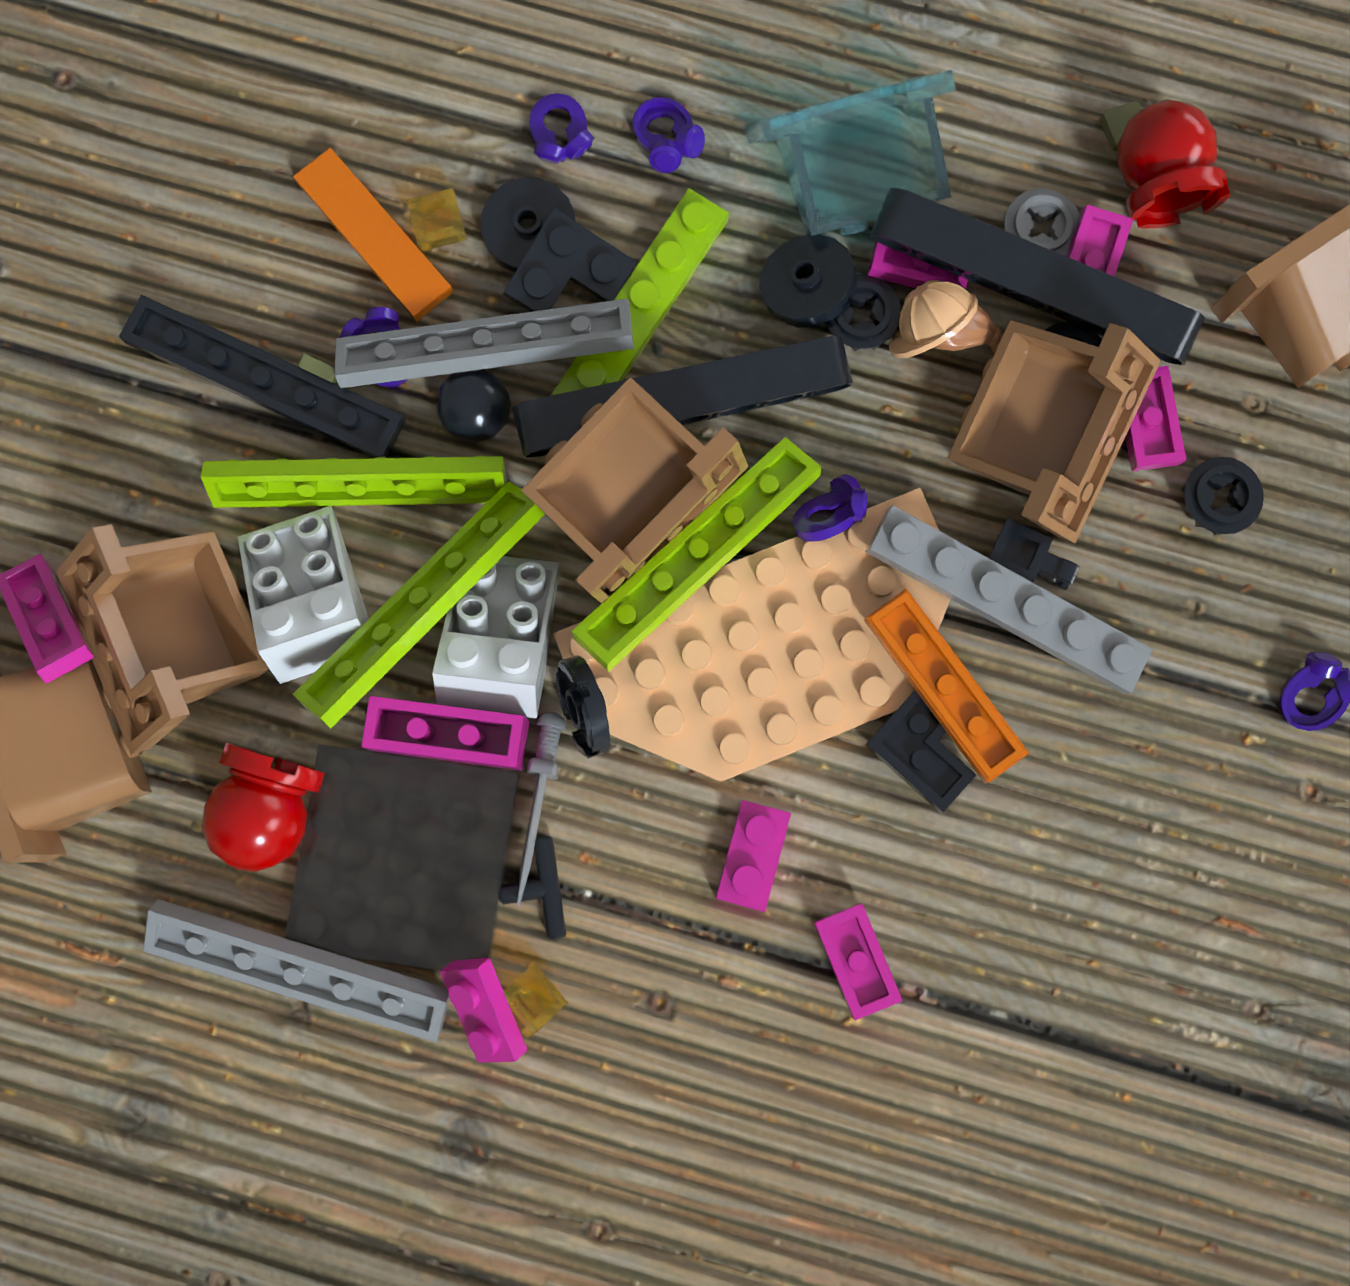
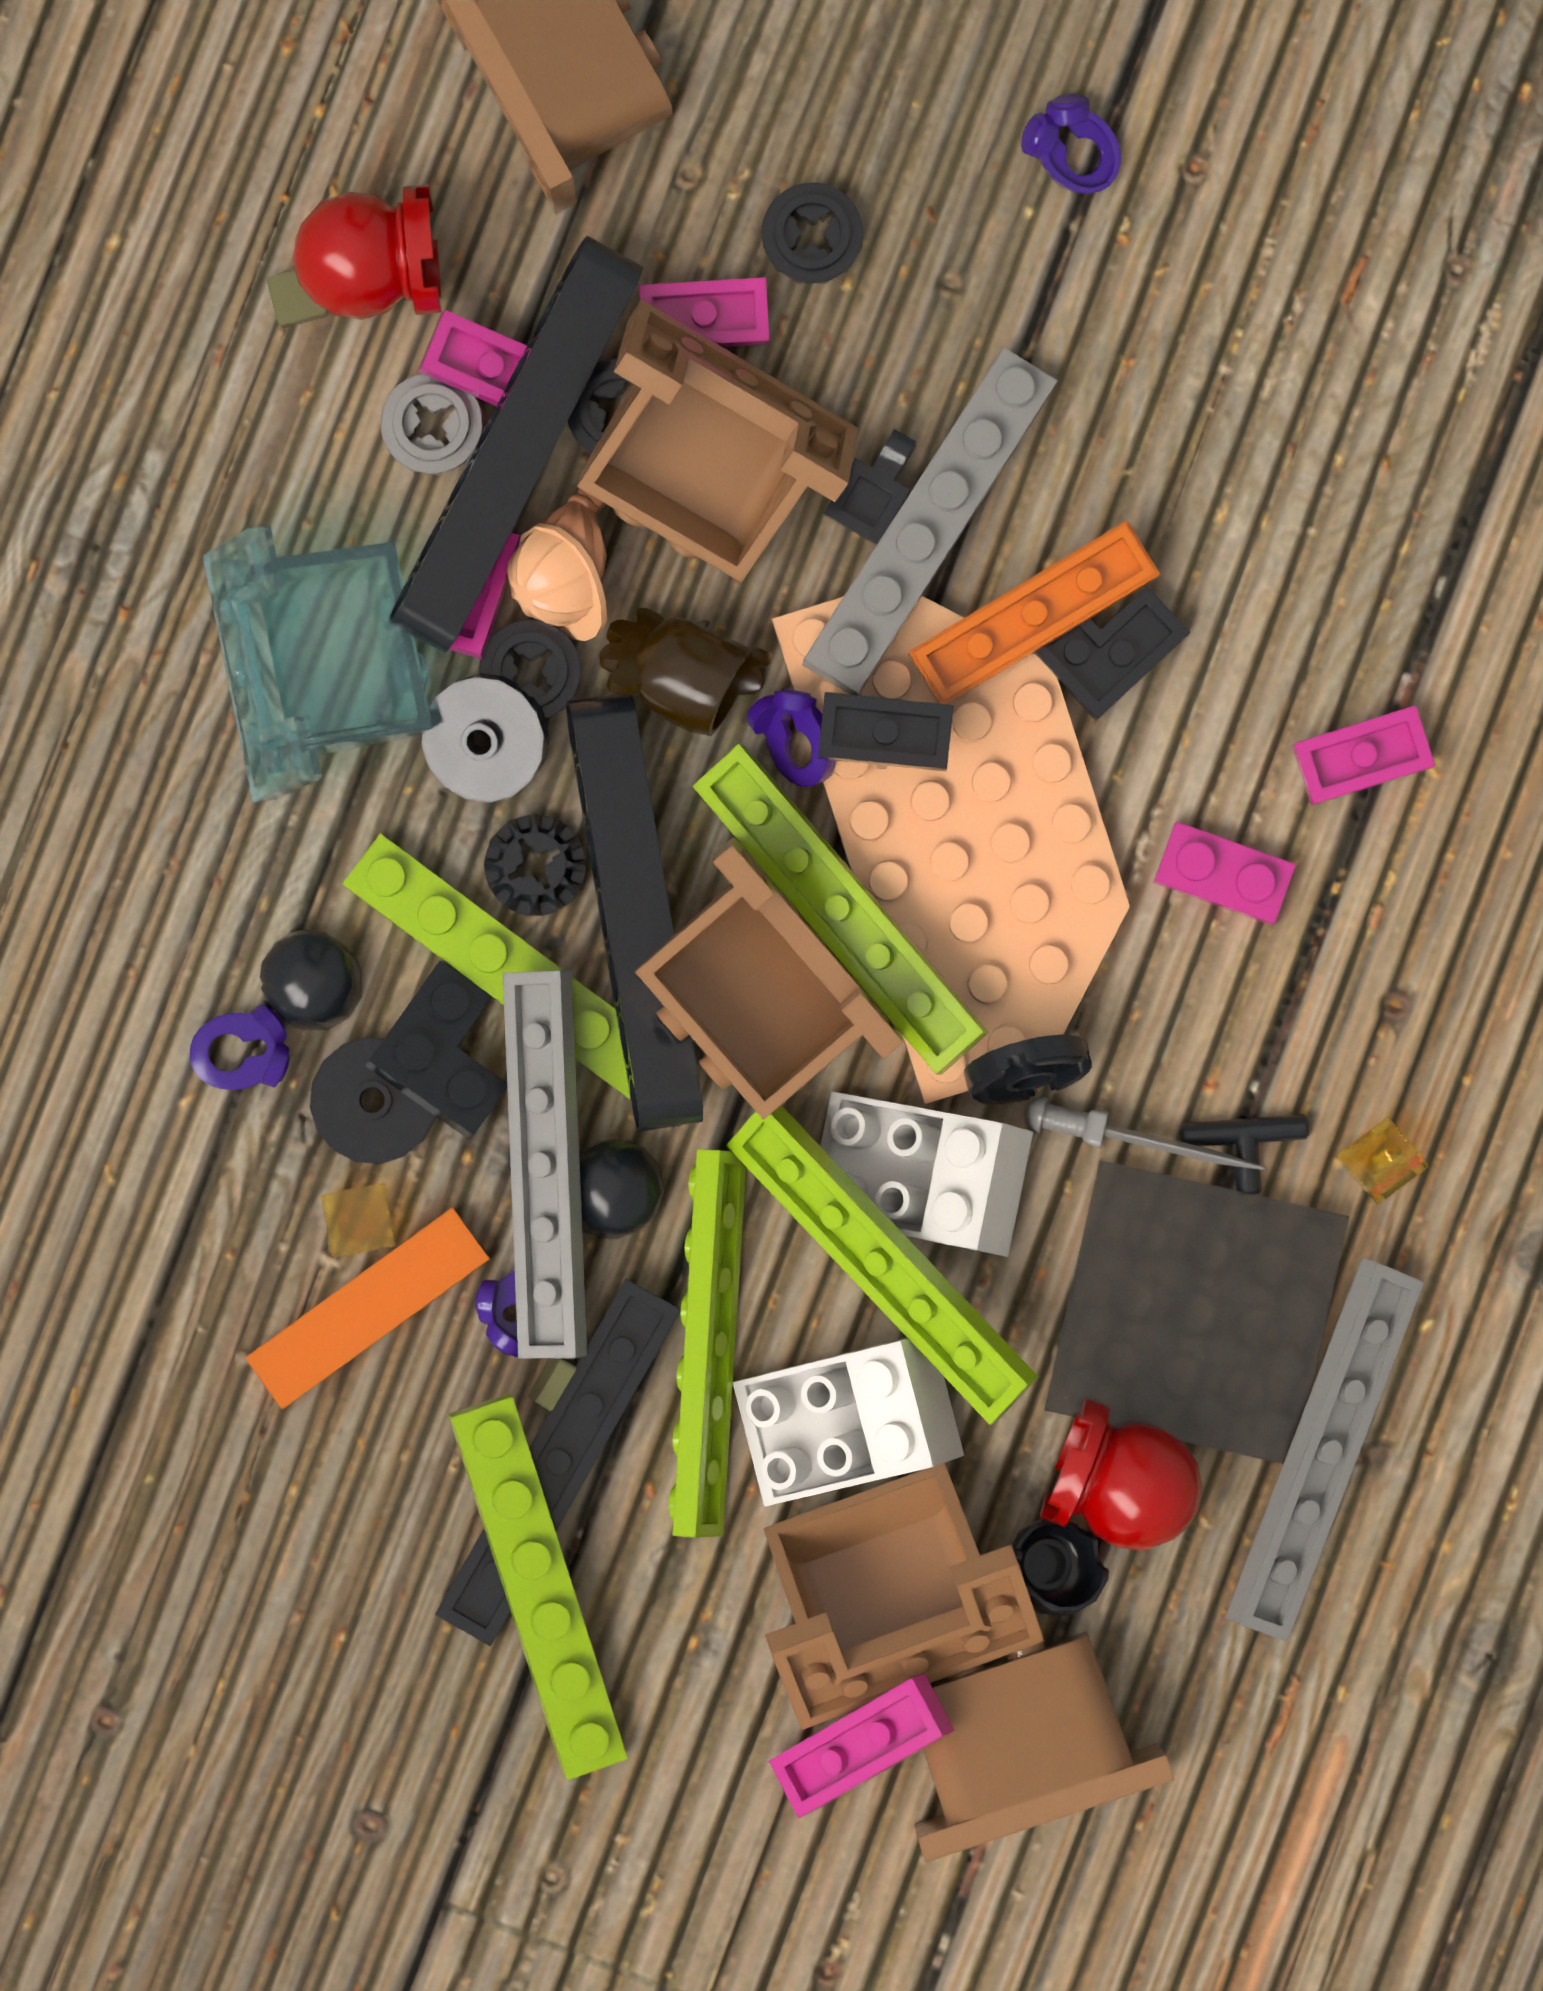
camera: 85 degrees left, 5 degrees up
dark pink brick [361,696,530,771] -> none
dark pink plate [440,958,528,1063] -> none
dark purple piece [633,97,705,173] -> none
none -> black hair [259,930,362,1030]
none -> lime plate [448,1393,628,1781]
none -> black gear [484,814,586,916]
none -> dark brown piece [599,608,772,736]
none -> black panel [818,692,954,772]
none -> black hair [1012,1519,1109,1616]

